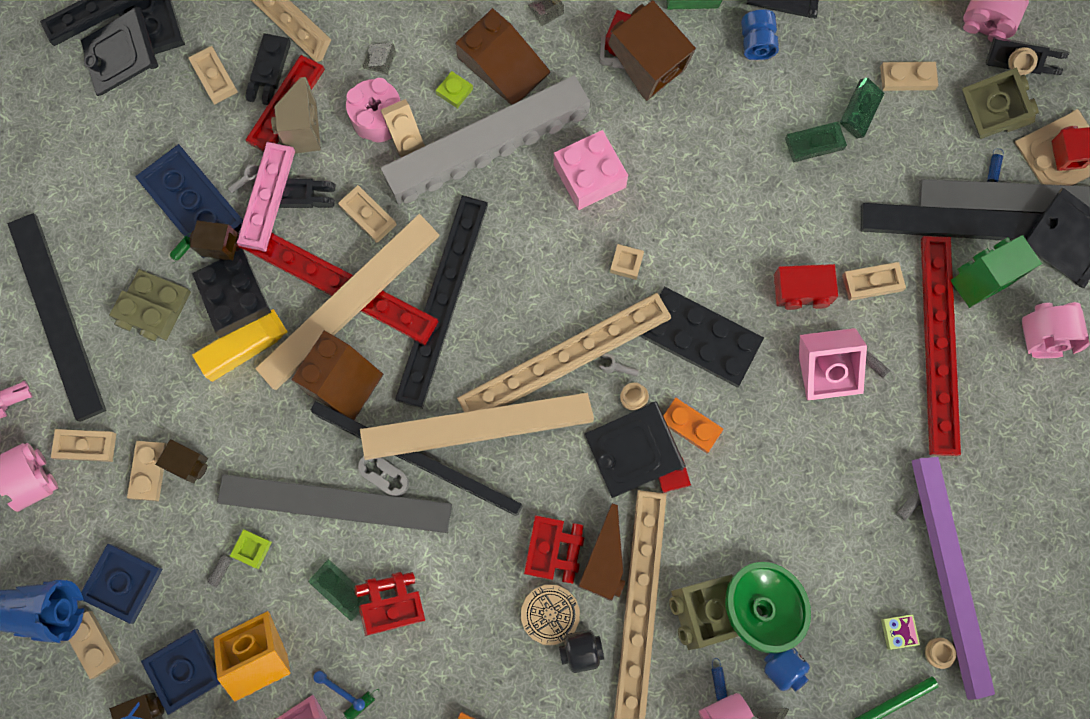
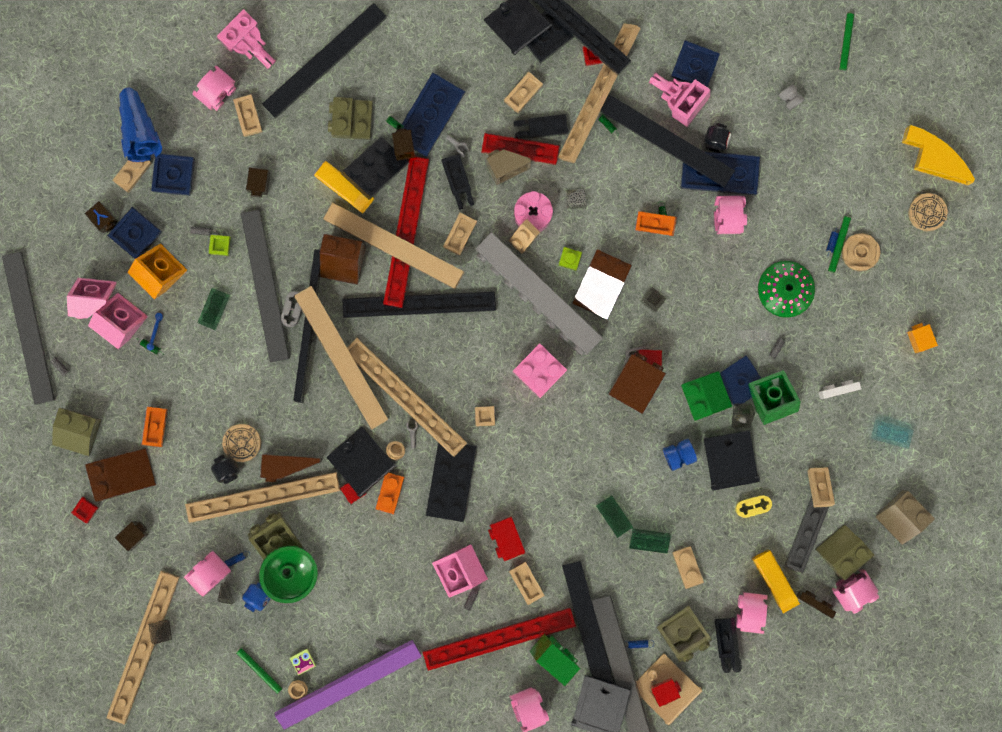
camera: 65 degrees right, 10 degrees up
tan plate [127,441,167,501] -> none
bright pink tile [237,142,295,252] -> none
red plate [354,572,425,636] -> none
red plate [524,515,585,584] -> none
tan plate [1008,47,1038,75] -> none

